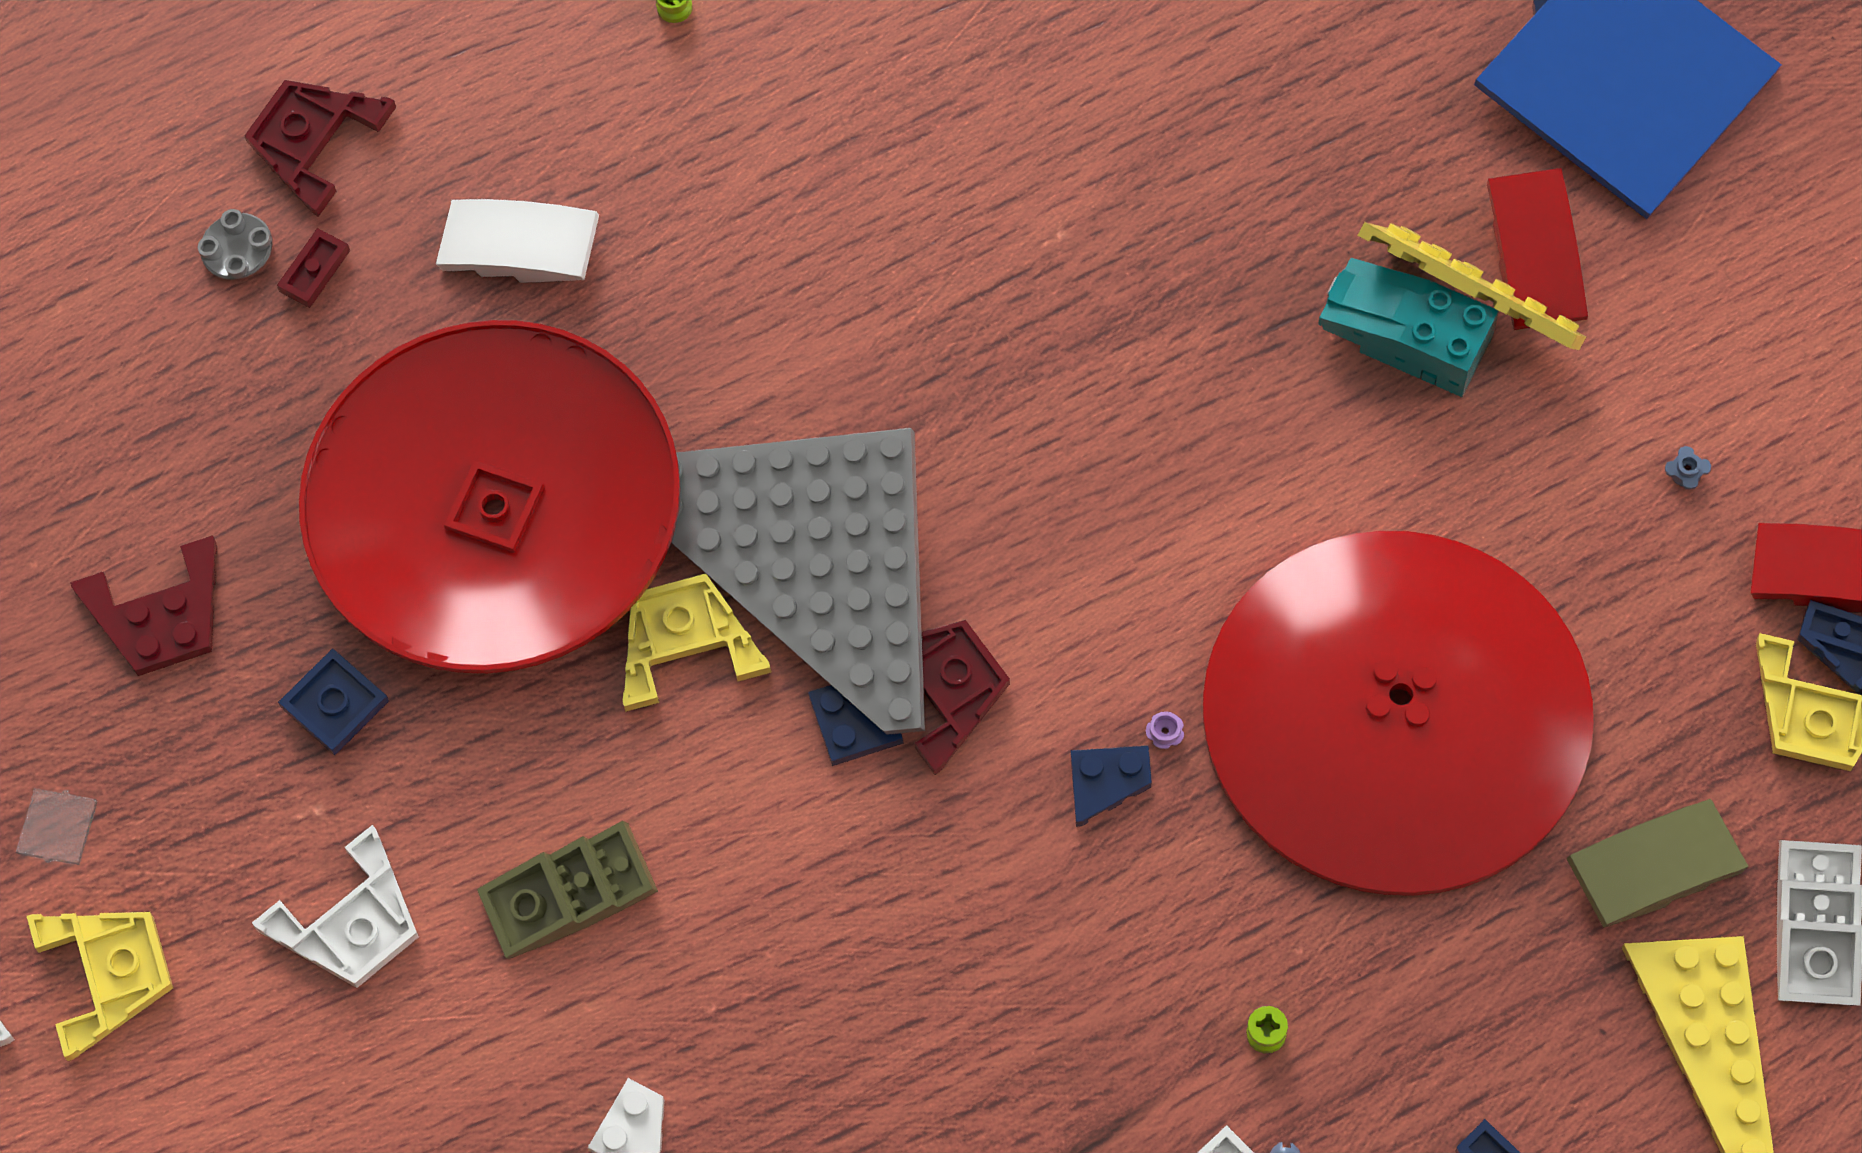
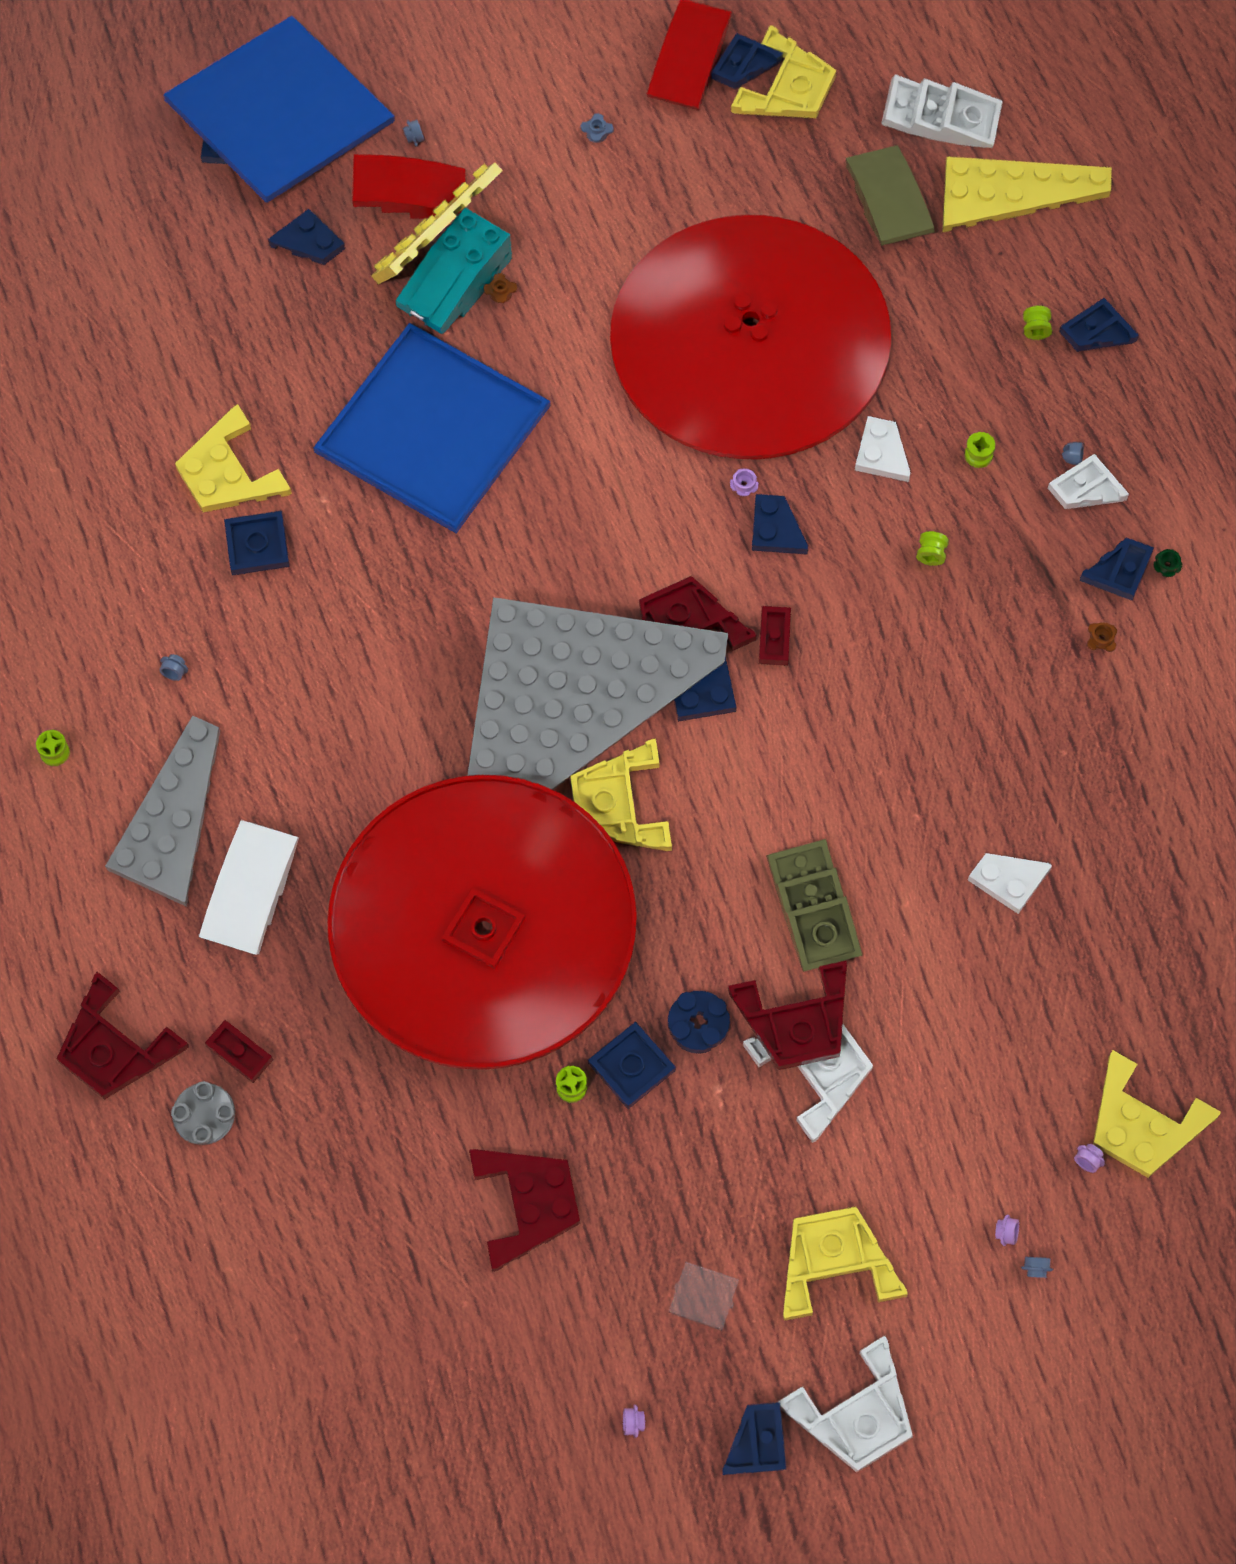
camera: 85 degrees left, 0 degrees up
none -> light grey wing [105,716,220,907]
none -> sand blue plate [159,654,188,681]
none -> light yellow wing [175,404,292,512]
none -> dark blue plate [224,511,290,576]
none -> dark blue wing [268,209,345,265]
none -> blue tile [313,323,551,534]
none -> sand blue plate [403,120,425,146]
none -> dark orange plate [484,273,517,303]
none -> lime wheel [556,1066,587,1103]
none -> dark blue plate [668,991,730,1054]
none -> dark red wing [728,961,847,1070]
none -> dark red plate [759,606,791,666]
none -> white wing [855,416,910,482]
none -> lime wheel [916,531,949,566]
none -> lime wheel [1023,306,1052,340]

